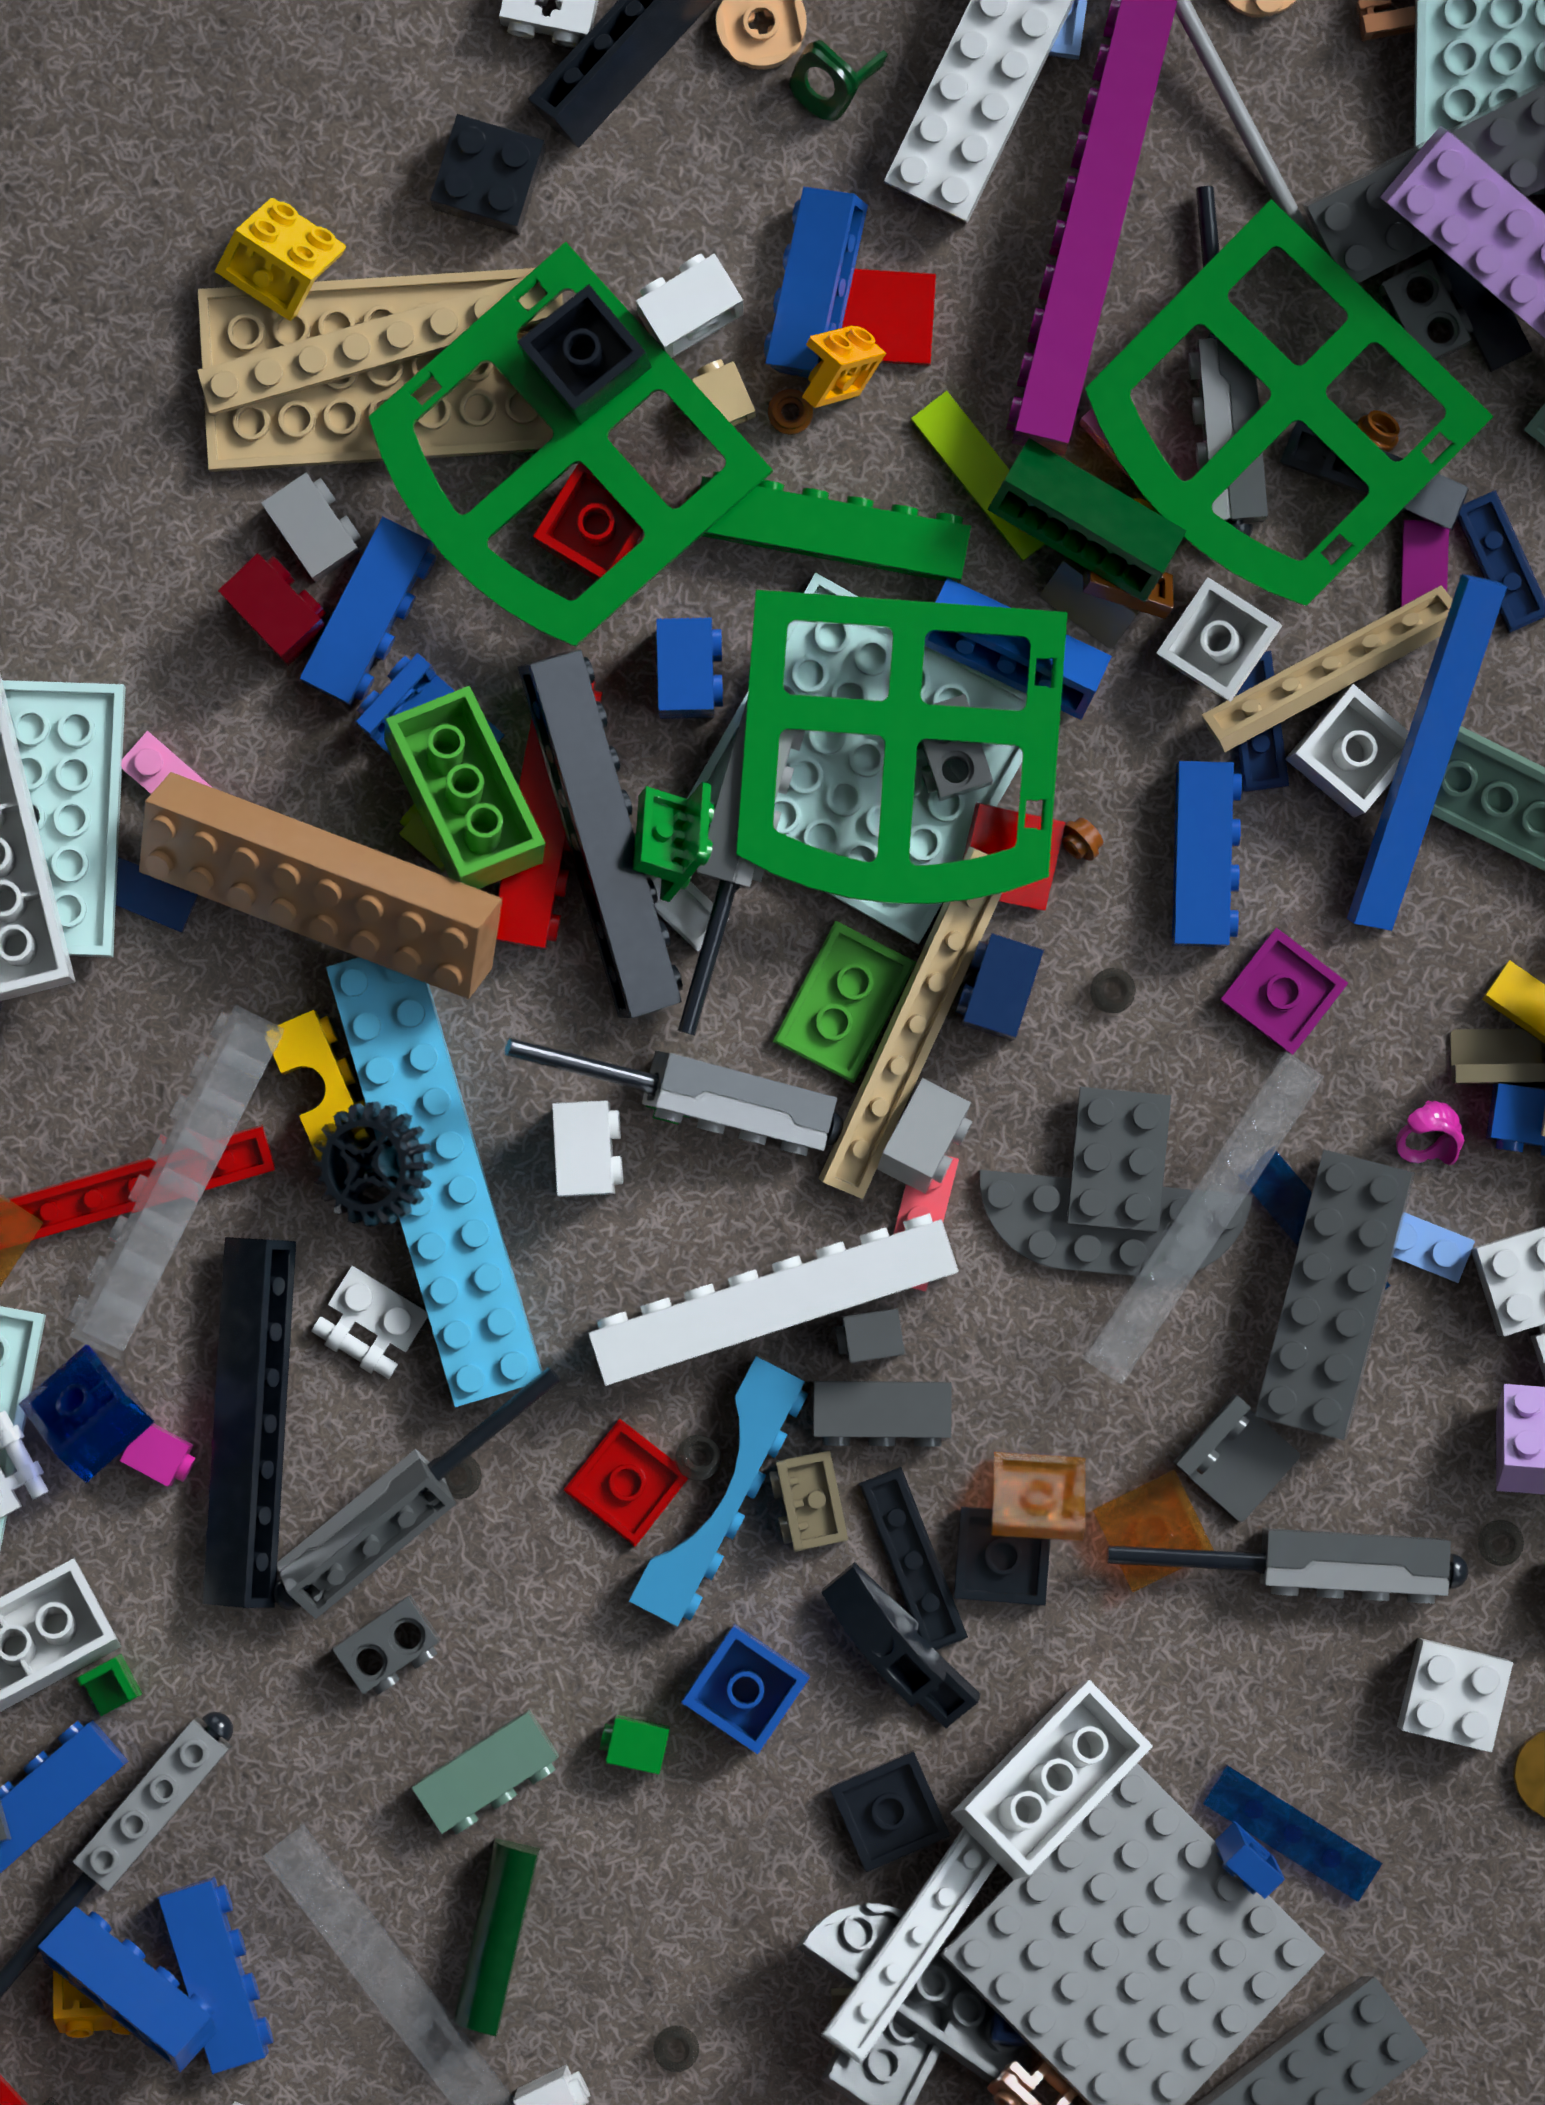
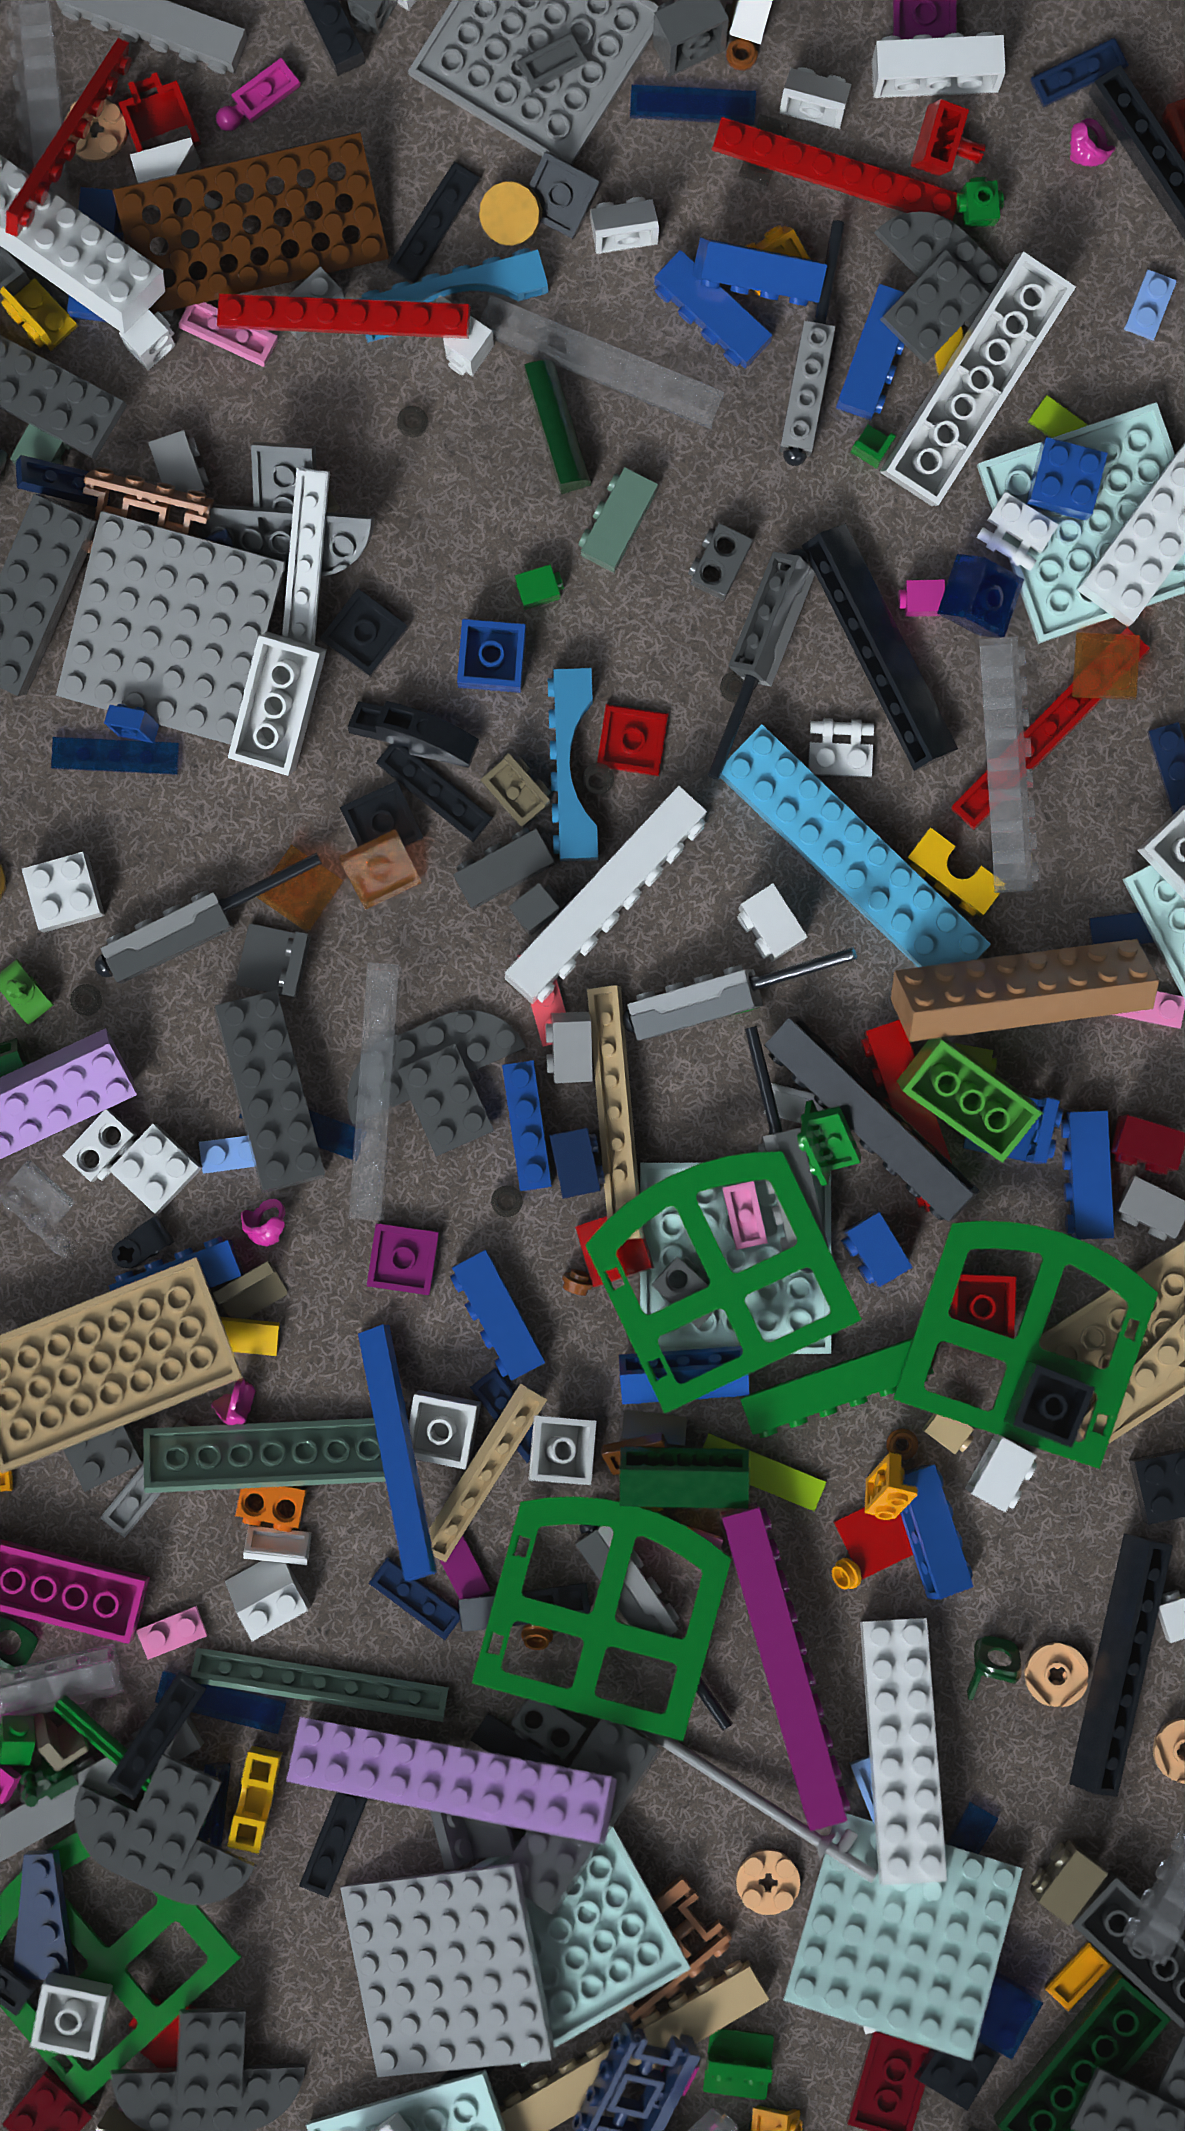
camera: 150 degrees right, 0 degrees up
black gear [311,1101,435,1227] -> none
bright green tile [773,920,916,1084] -> none
none -> blue brick [502,1060,552,1191]
none -> bright pink plate [722,1181,768,1250]
none -> light orange plate [832,1558,861,1590]

